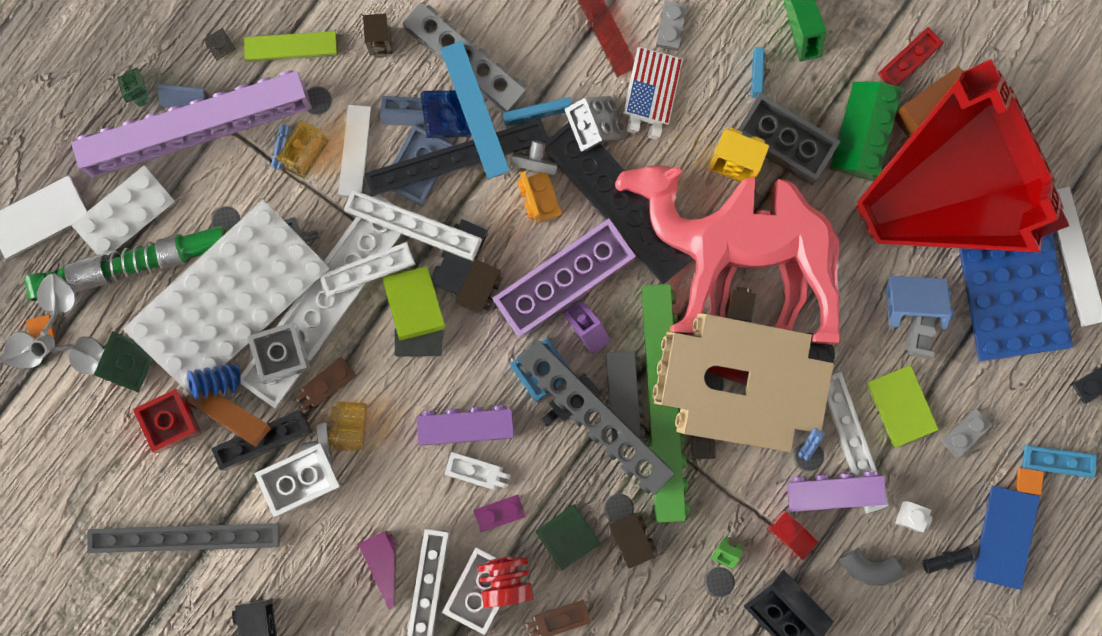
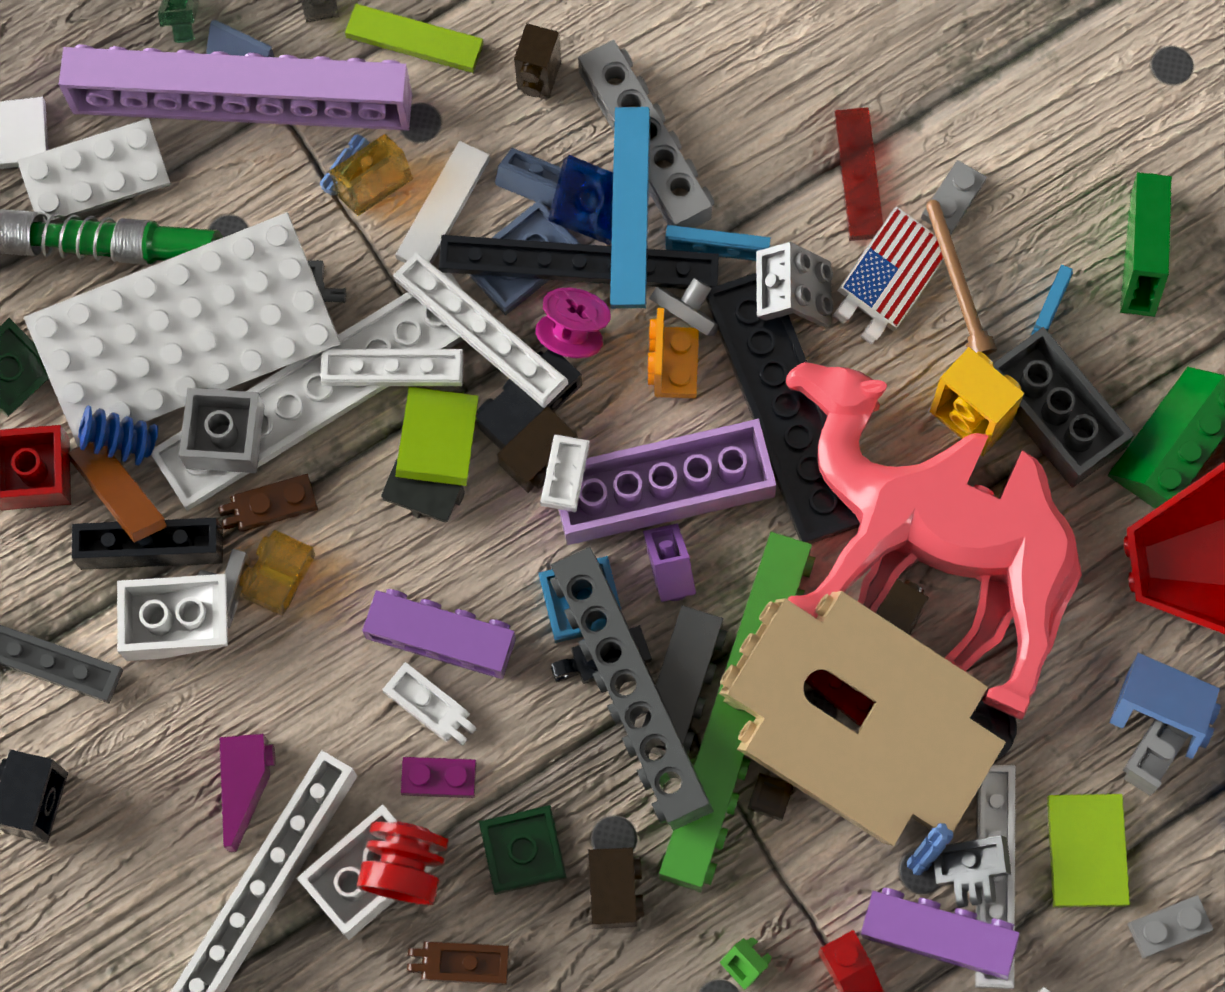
camera: 25 degrees right, 10 degrees down
none -> dark pink piece [536,287,611,359]
none -> white plate [540,434,590,512]
none -> medium nougat piece [926,199,997,356]
none -> hinge [934,835,1011,908]

